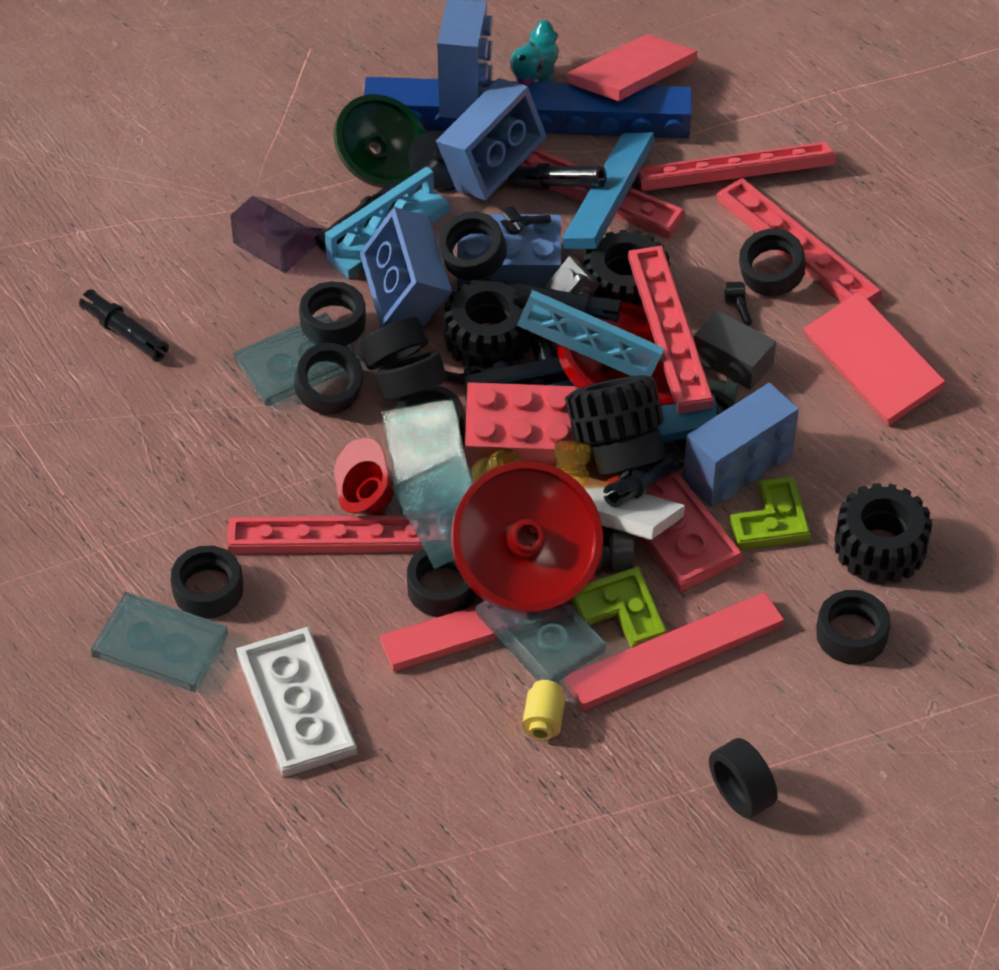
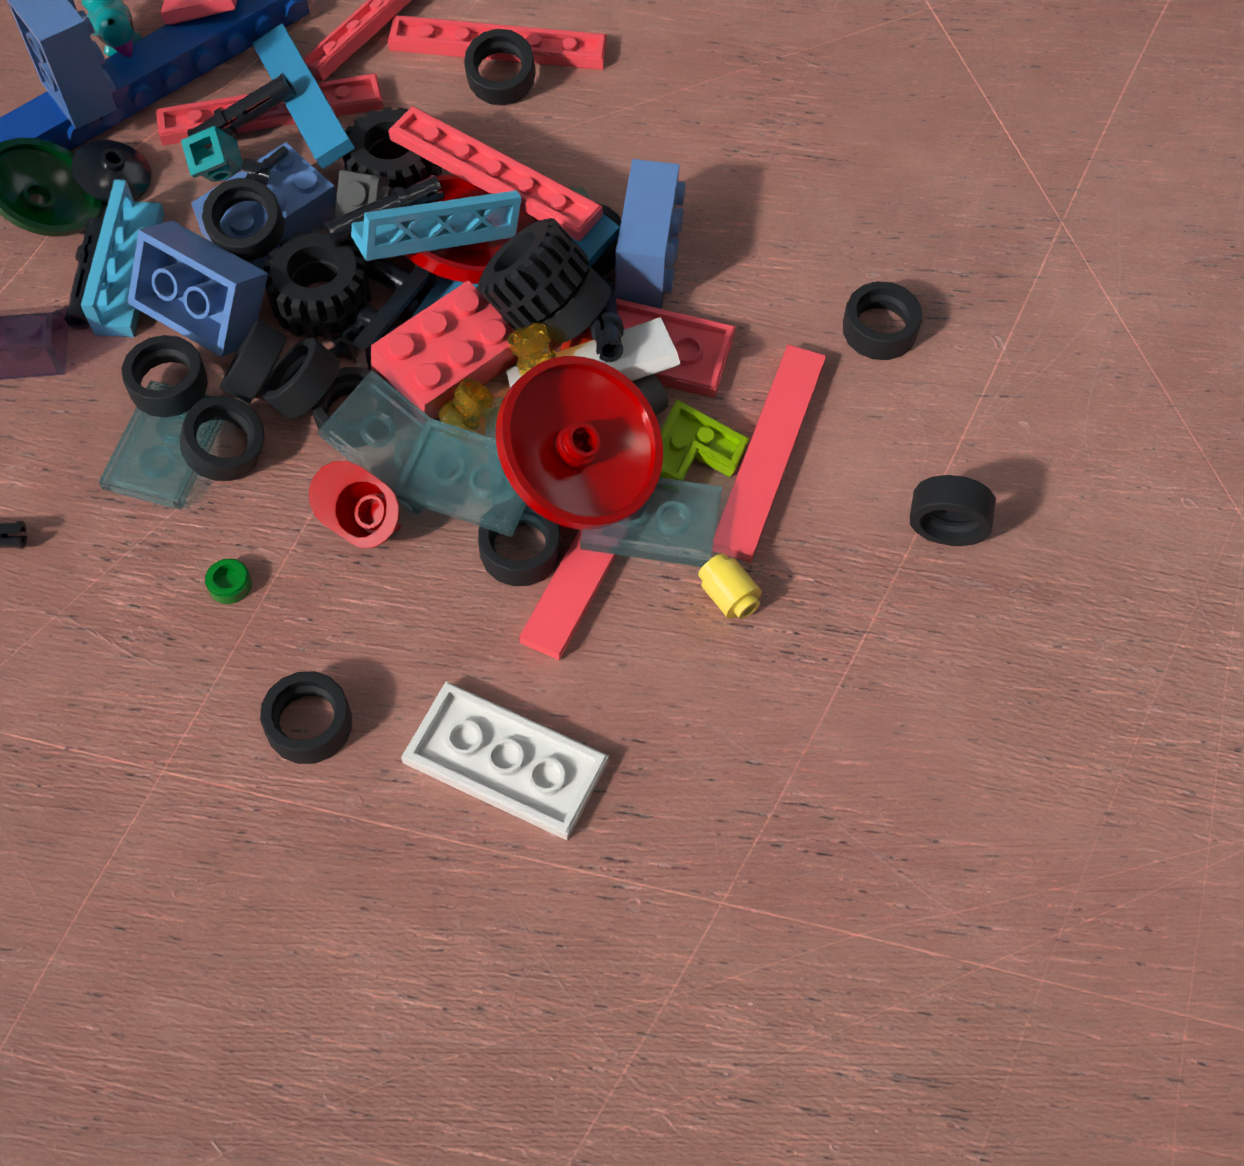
camera: 45 degrees left, 10 degrees up
clear light blue tile [91,591,228,692] -> none
coral tile [227,515,450,554] -> none
medium blue brick [436,78,547,200] -> none
dark grey brick [694,310,776,390] -> none
black hand [725,282,752,326] -> none
lime tile [730,476,811,551] -> none
coral tile [803,291,946,426] -> none
black tyre [834,483,932,584] -> none
none -> teal brick [181,126,243,182]
none -> green tile [205,558,252,604]

